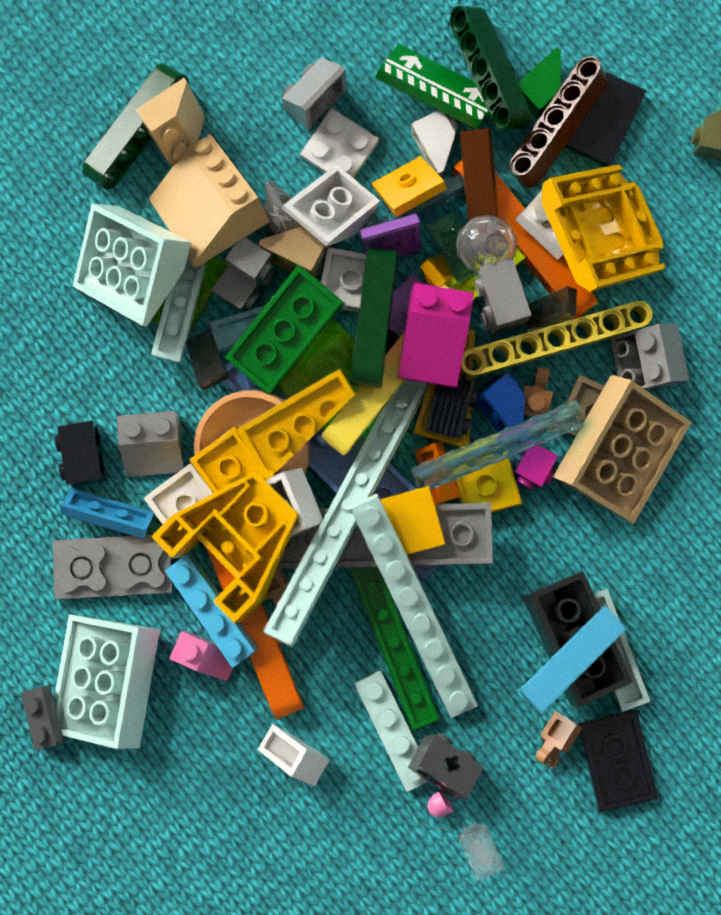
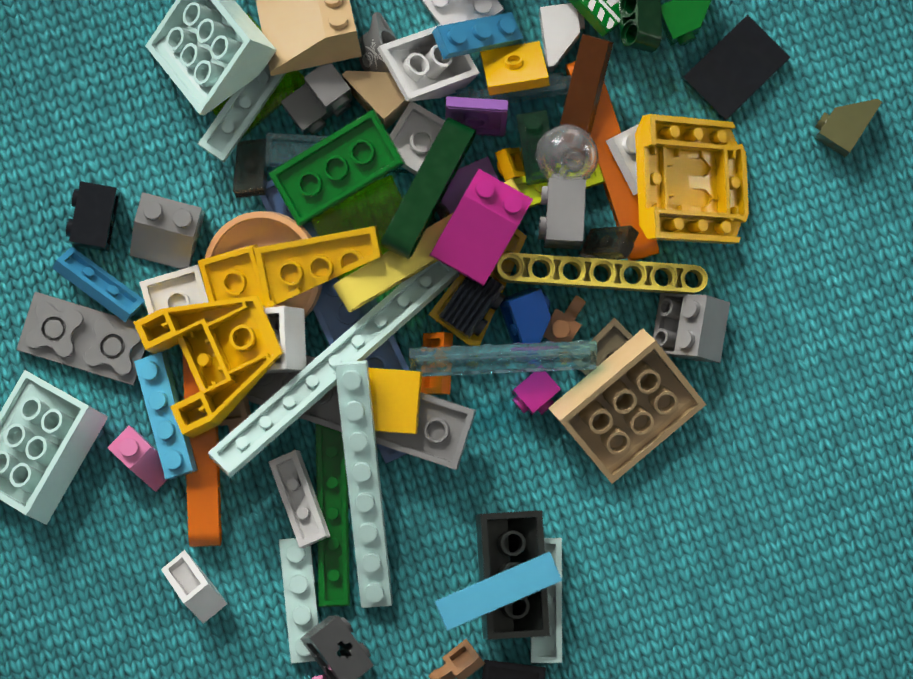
camera: 15 degrees right, 0 degrees up
yellow plate [450,448,522,513] -> none
reddish brown beam [509,56,608,188] -> none
none -> white plate [269,450,331,548]
none -> dark azure plate [432,12,523,59]

